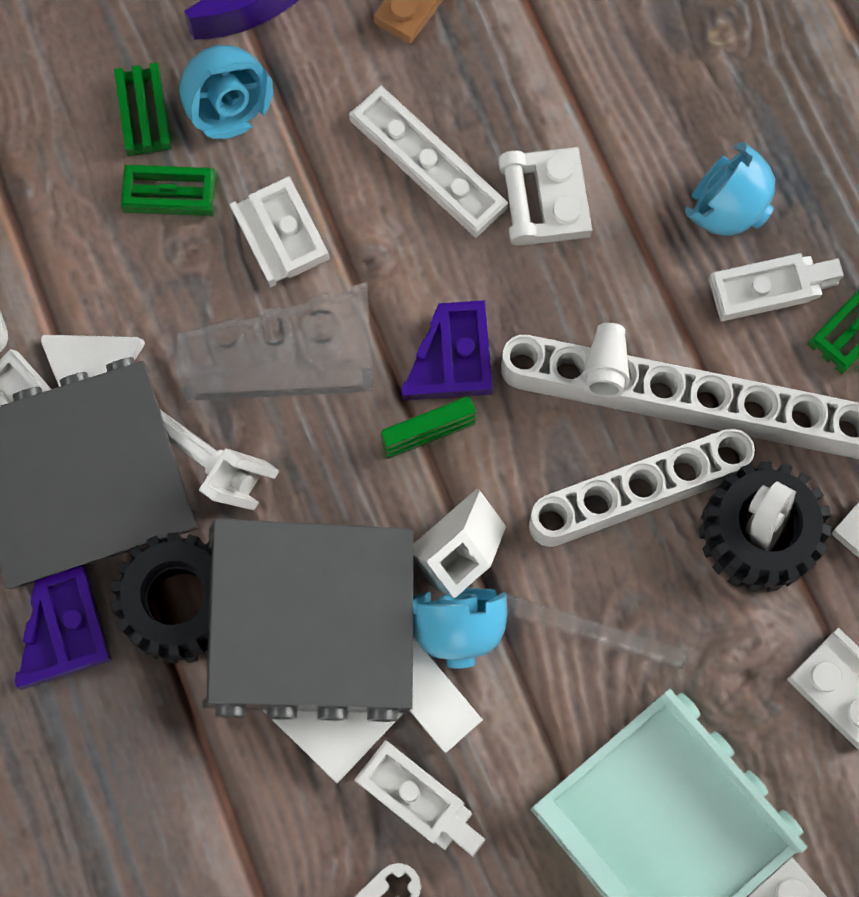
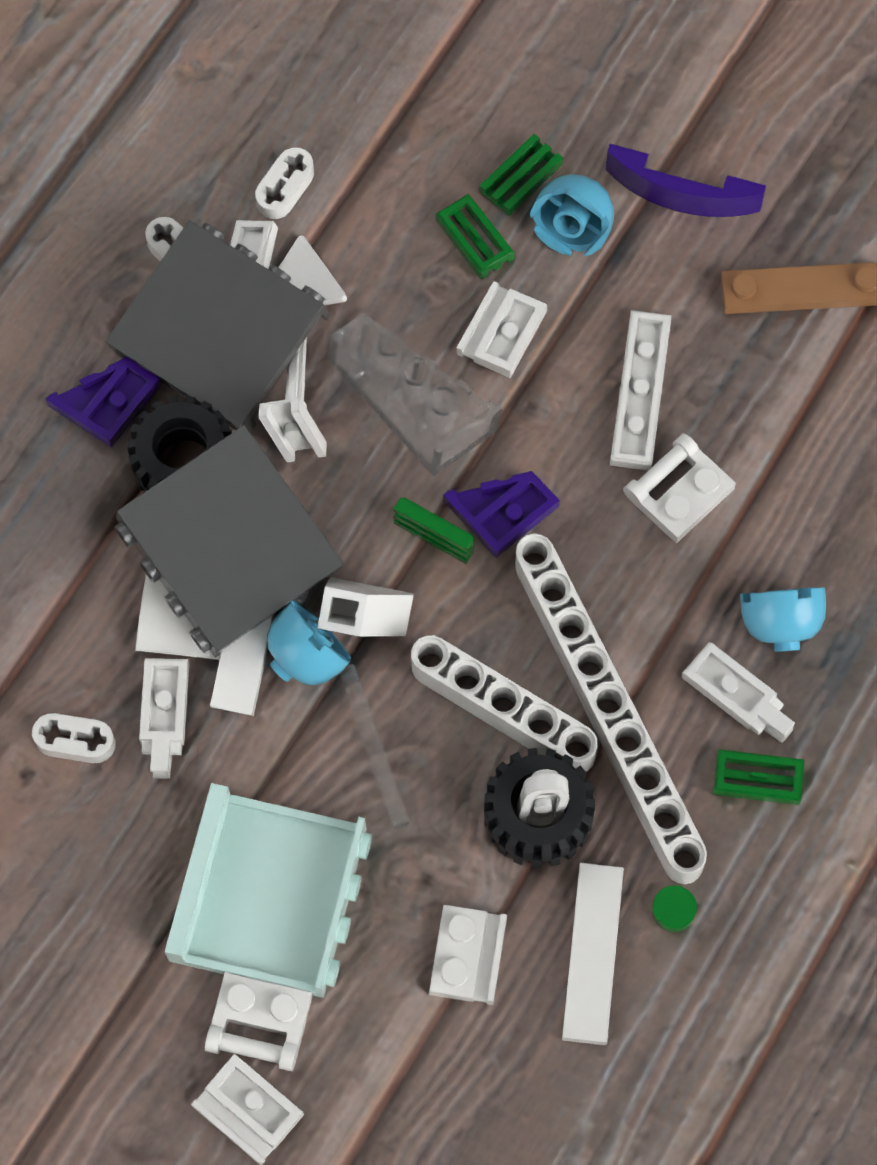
camera: 55 degrees right, 5 degrees down
white cone [581,323,630,398] -> none

